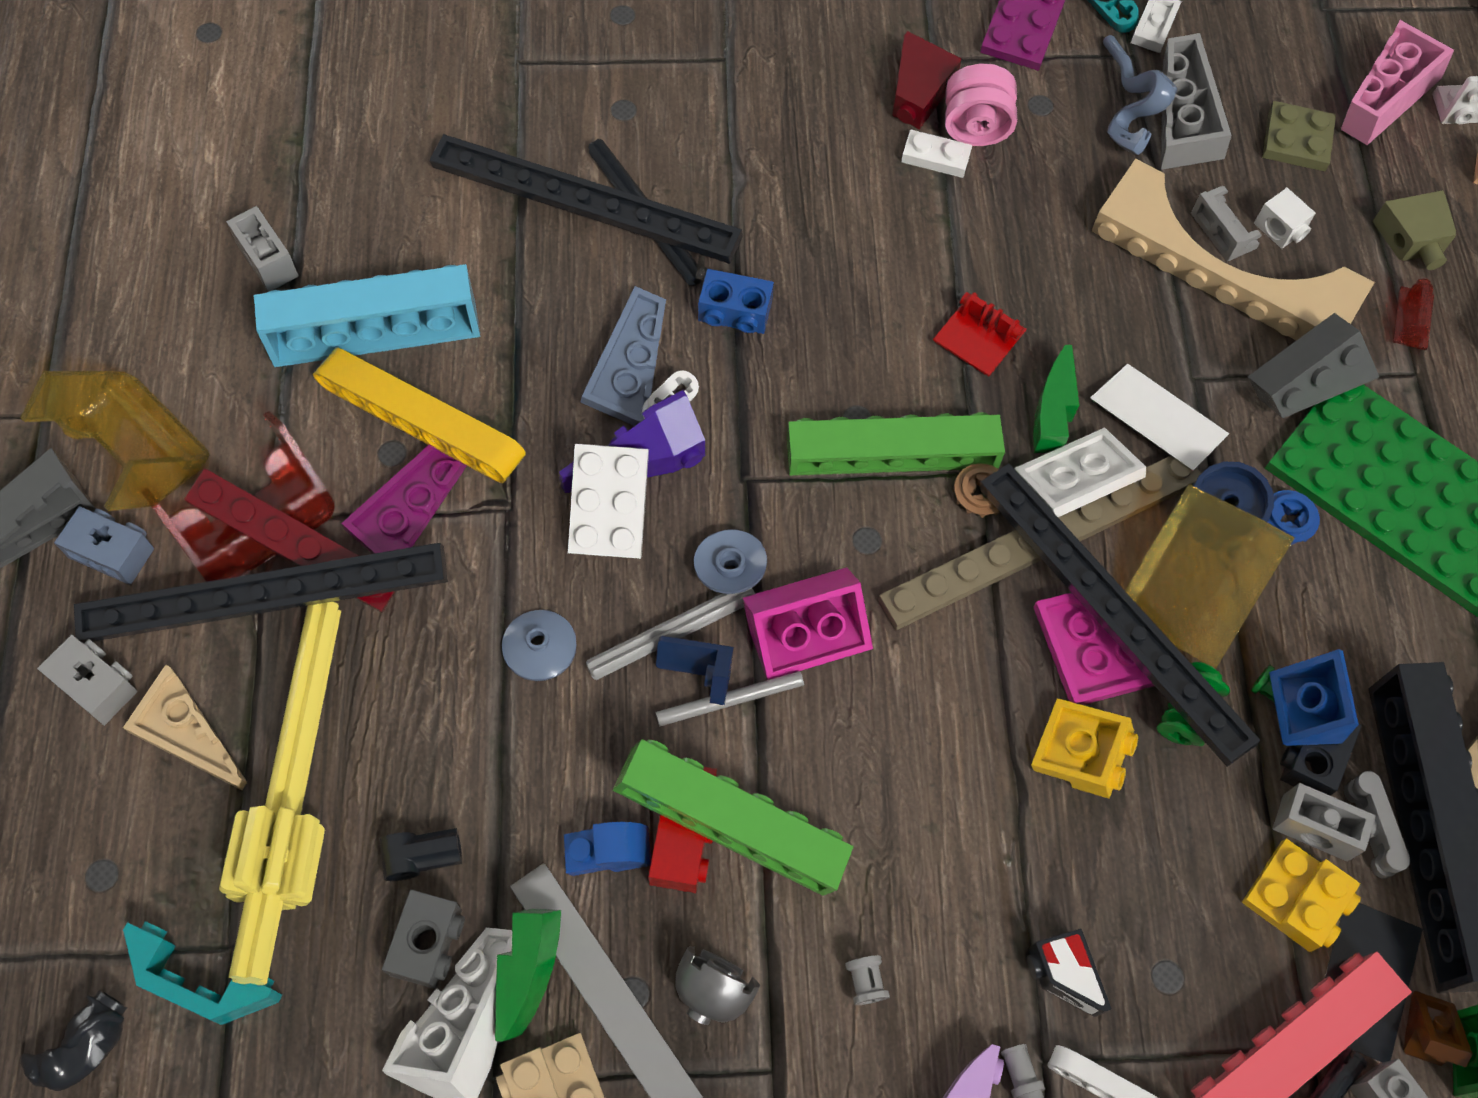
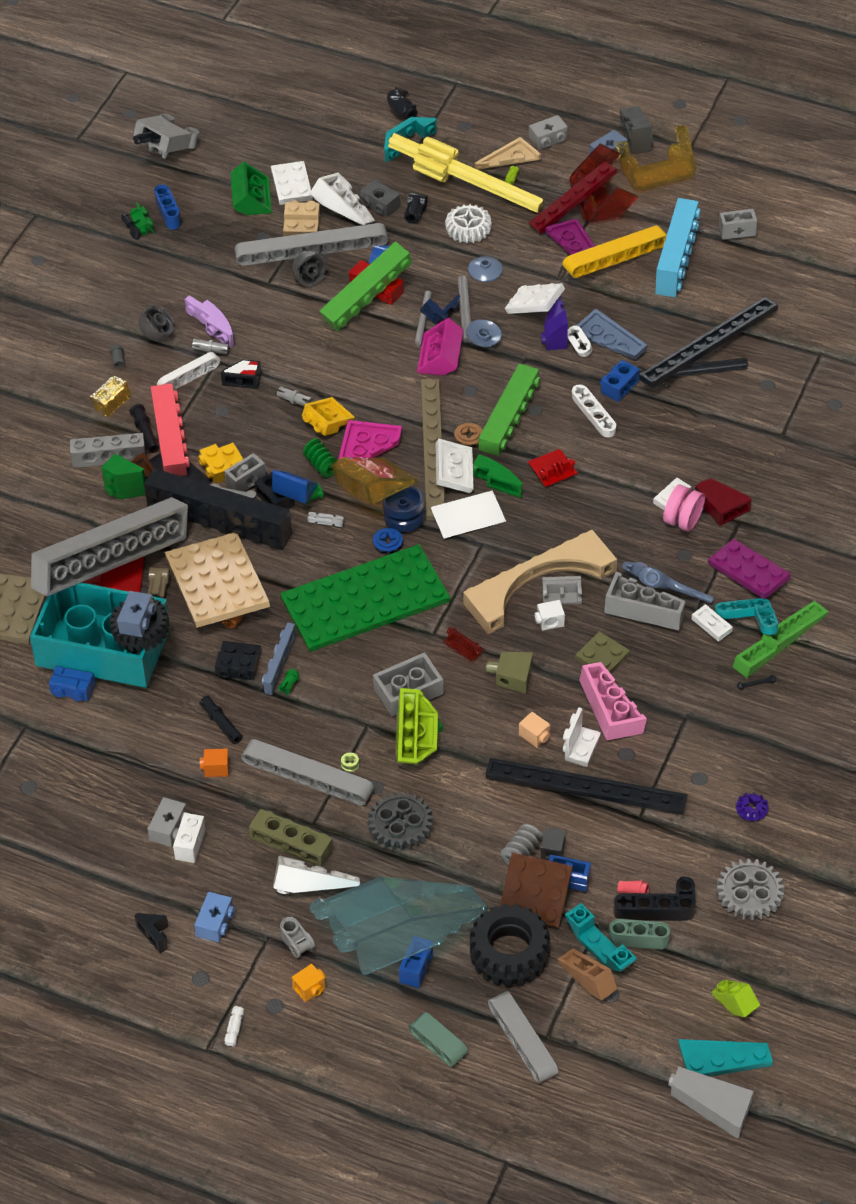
camera: 120 degrees right, 15 degrees down
black plate [74,543,448,643] -> none
green slope [495,909,561,1042] -> none
light grey bush [845,955,890,1005] -> none
black plate [979,463,1260,767] -> none
dark grey wedge [1248,313,1379,418] -> none
none -> light grey pin [277,386,314,406]
none -> light grey axle [307,511,344,527]
none -> white gear [445,204,492,244]
none -> lime axle [504,166,519,185]
none -> white beam [572,385,616,437]

